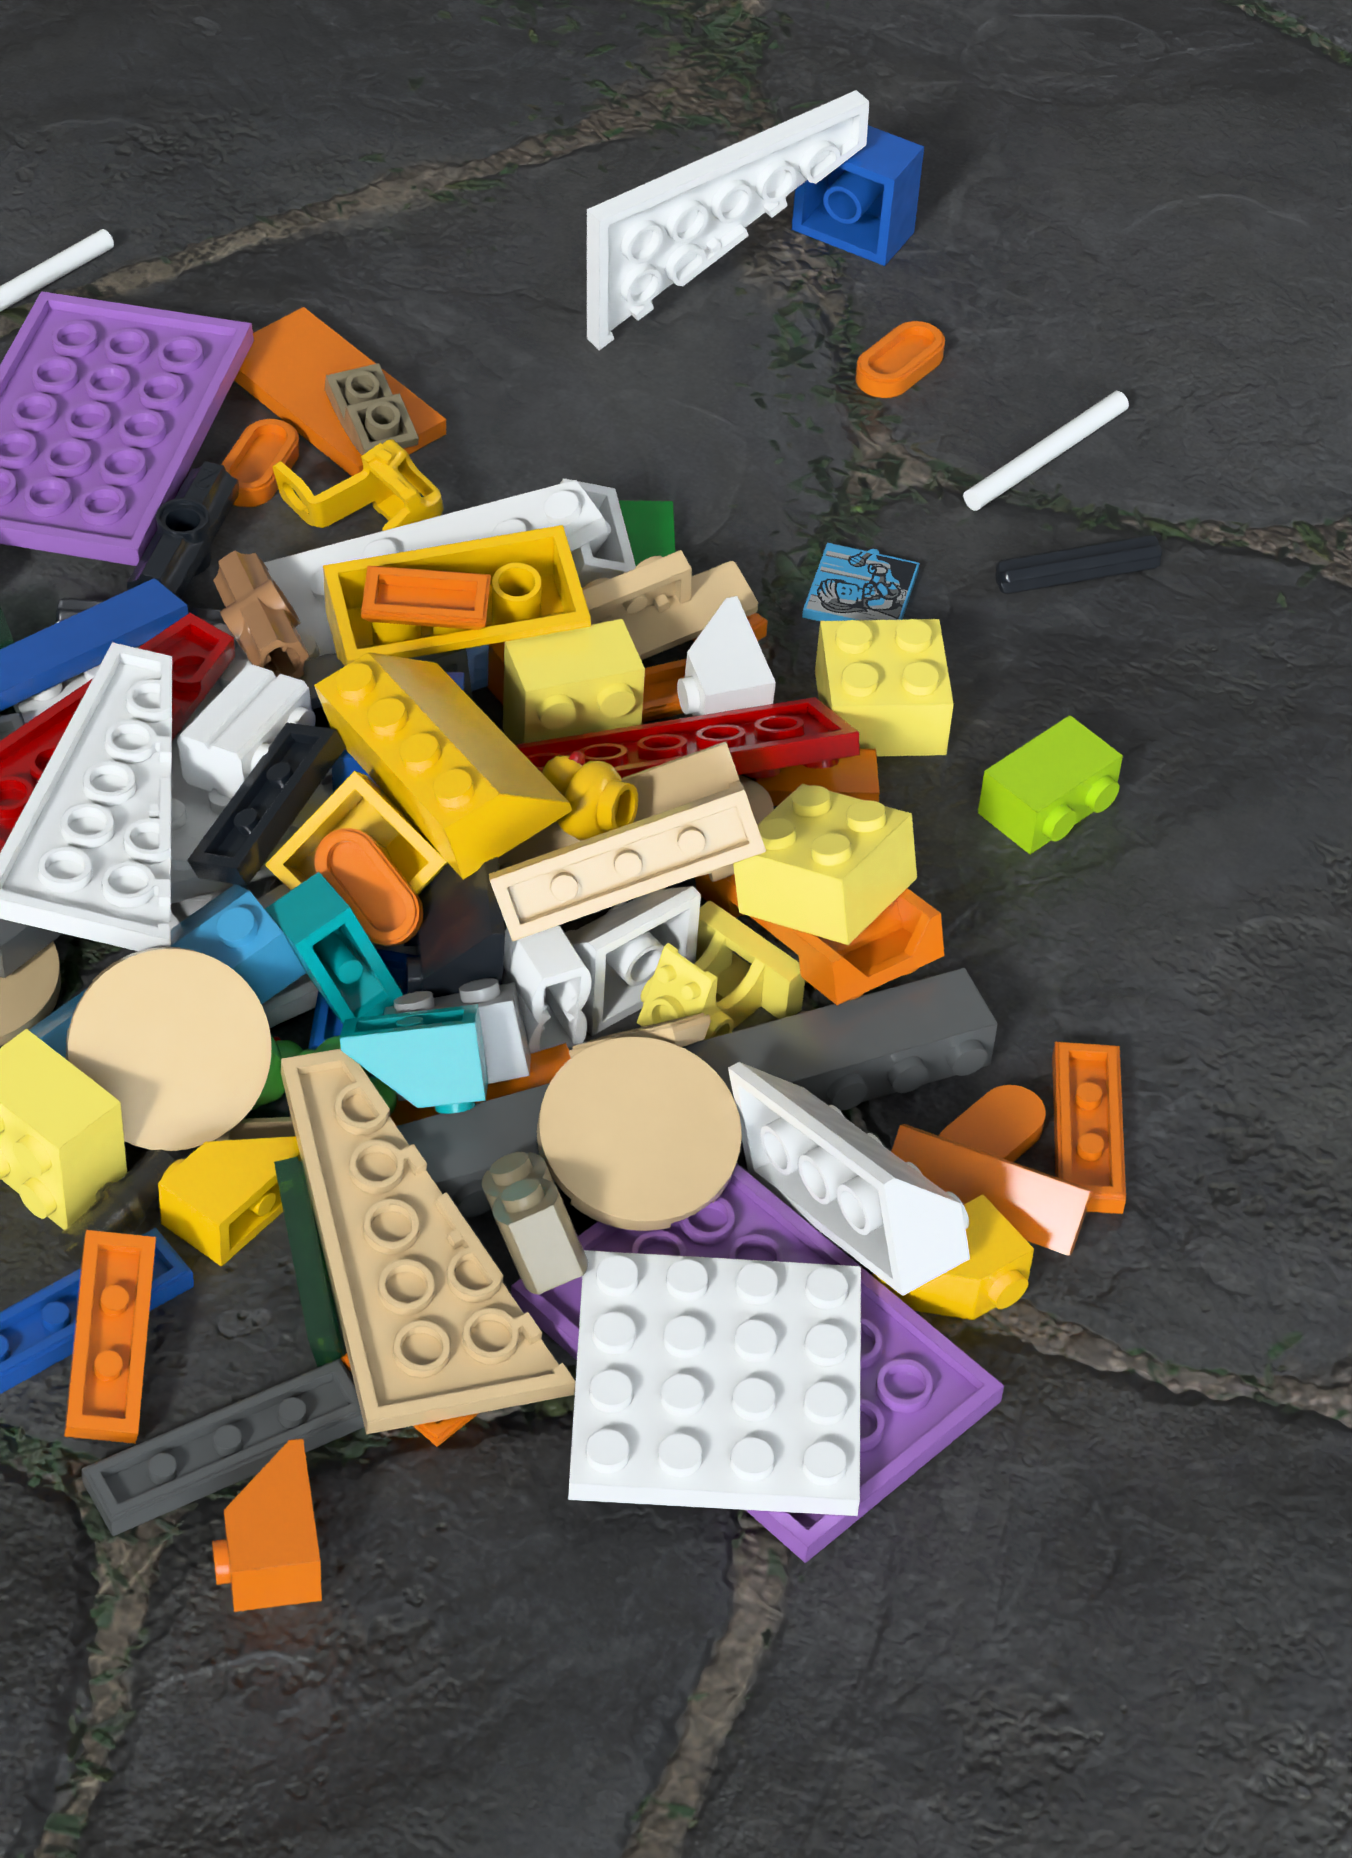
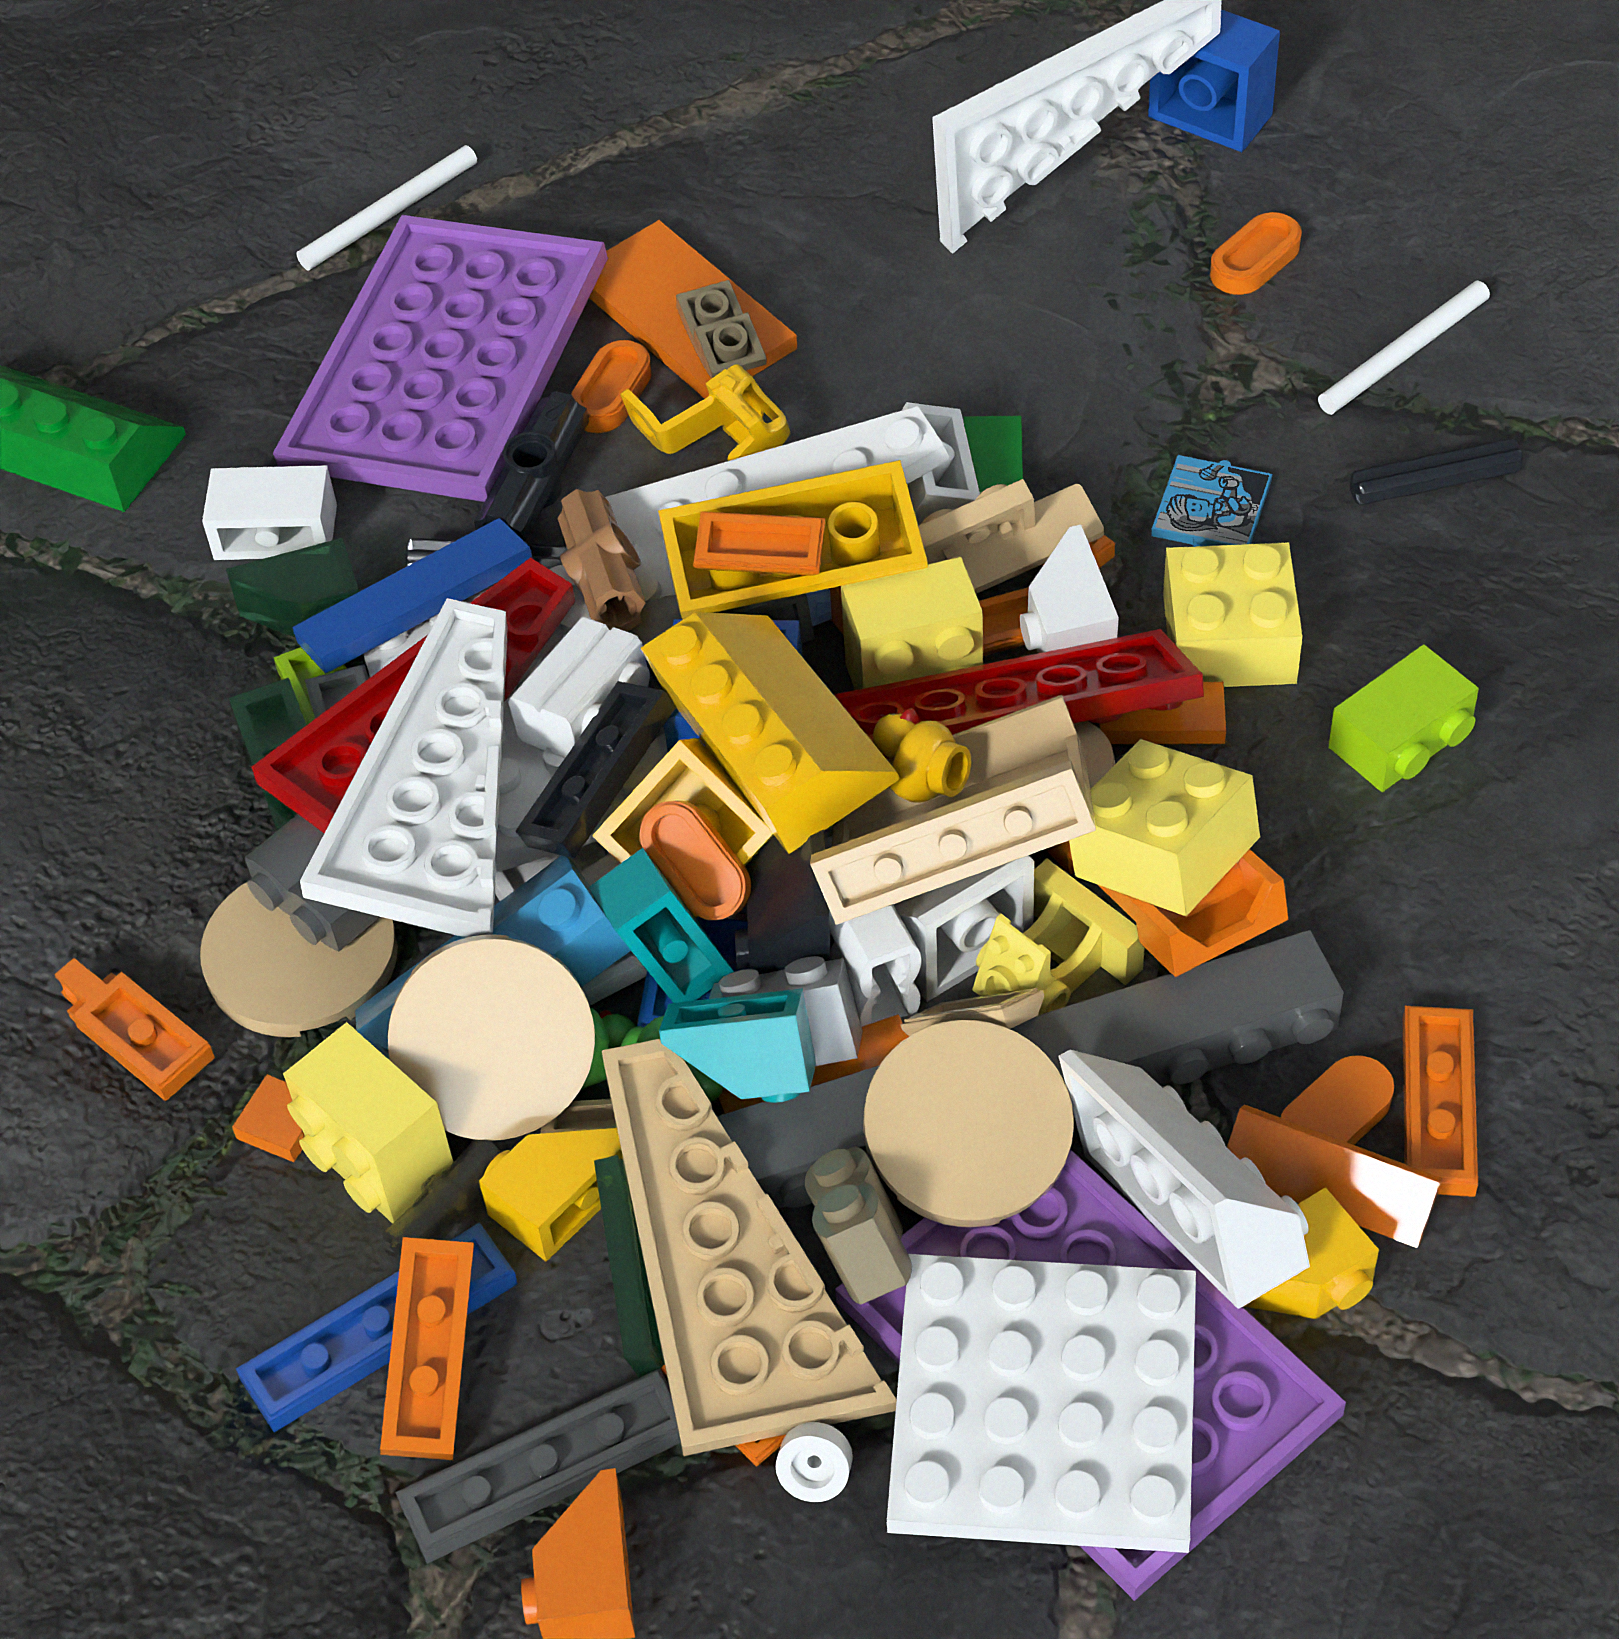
camera: 10 degrees right, 5 degrees up
none -> white tile [776,1422,853,1502]

